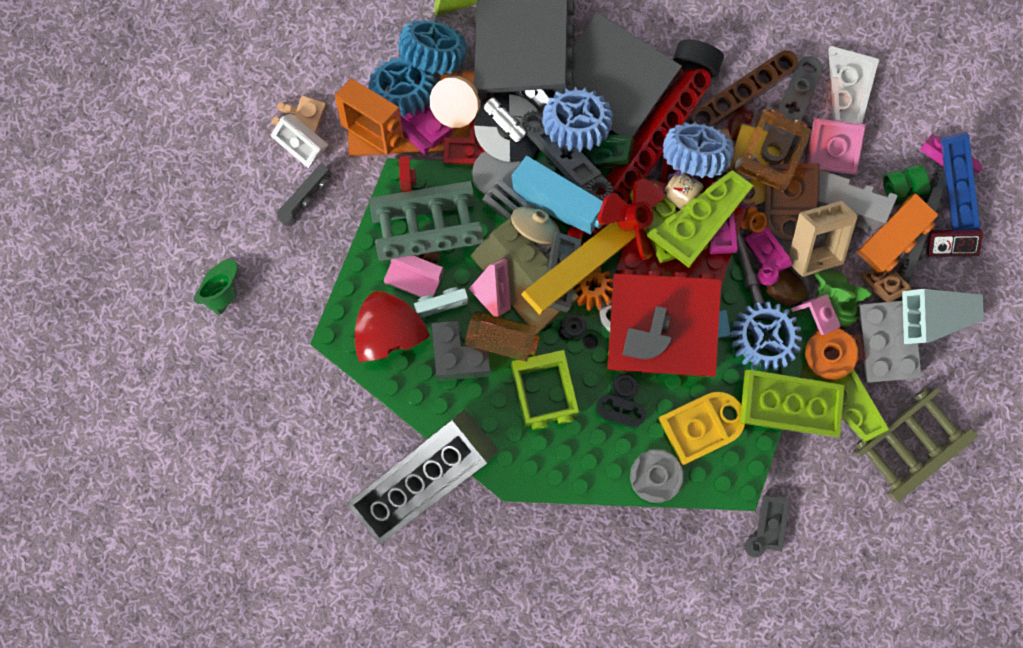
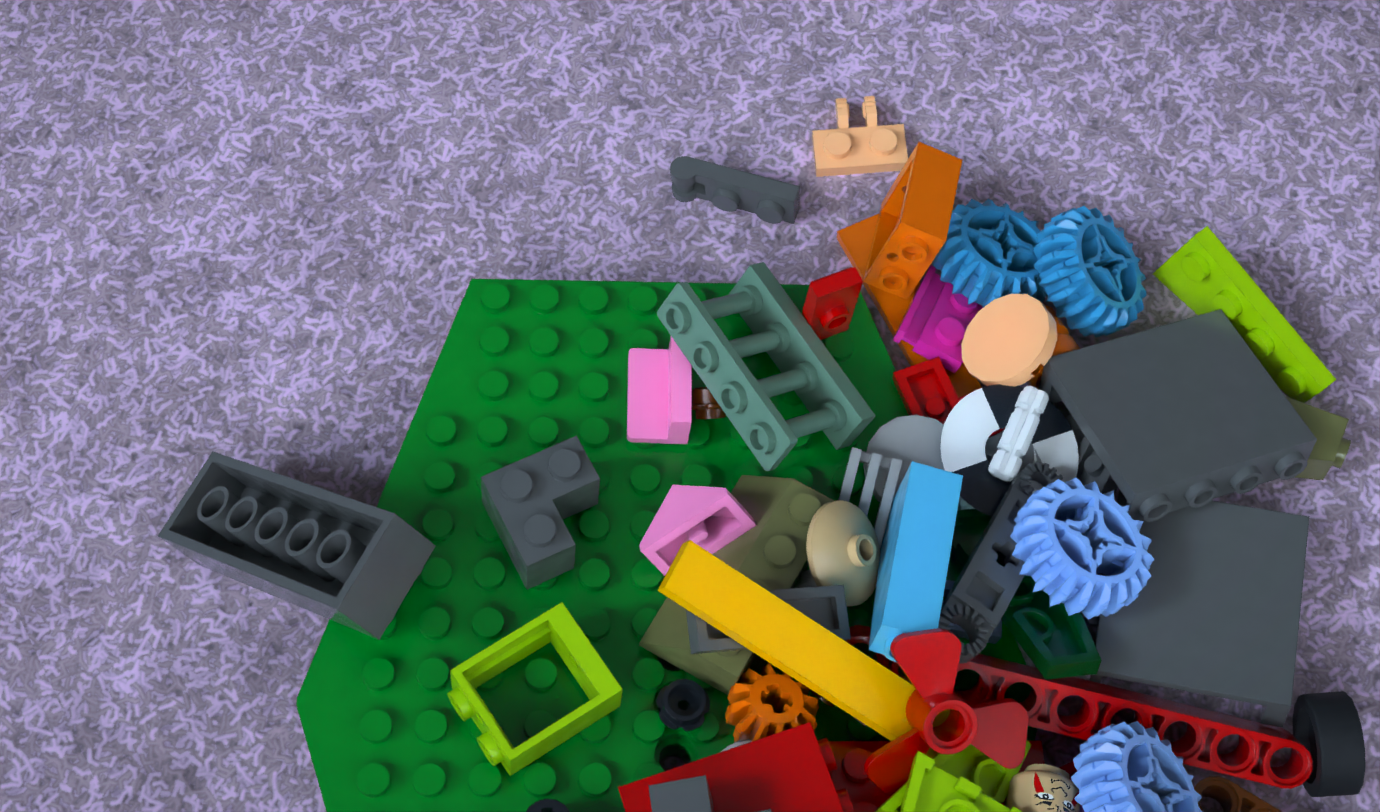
camera: 70 degrees right, 20 degrees down
green piece [194,259,238,315] -> none
white slope [271,114,328,168] -> none
red brick [355,291,430,362] -> none
light aqua plate [414,287,468,318] -> none
clear orange window [464,311,540,362] -> none

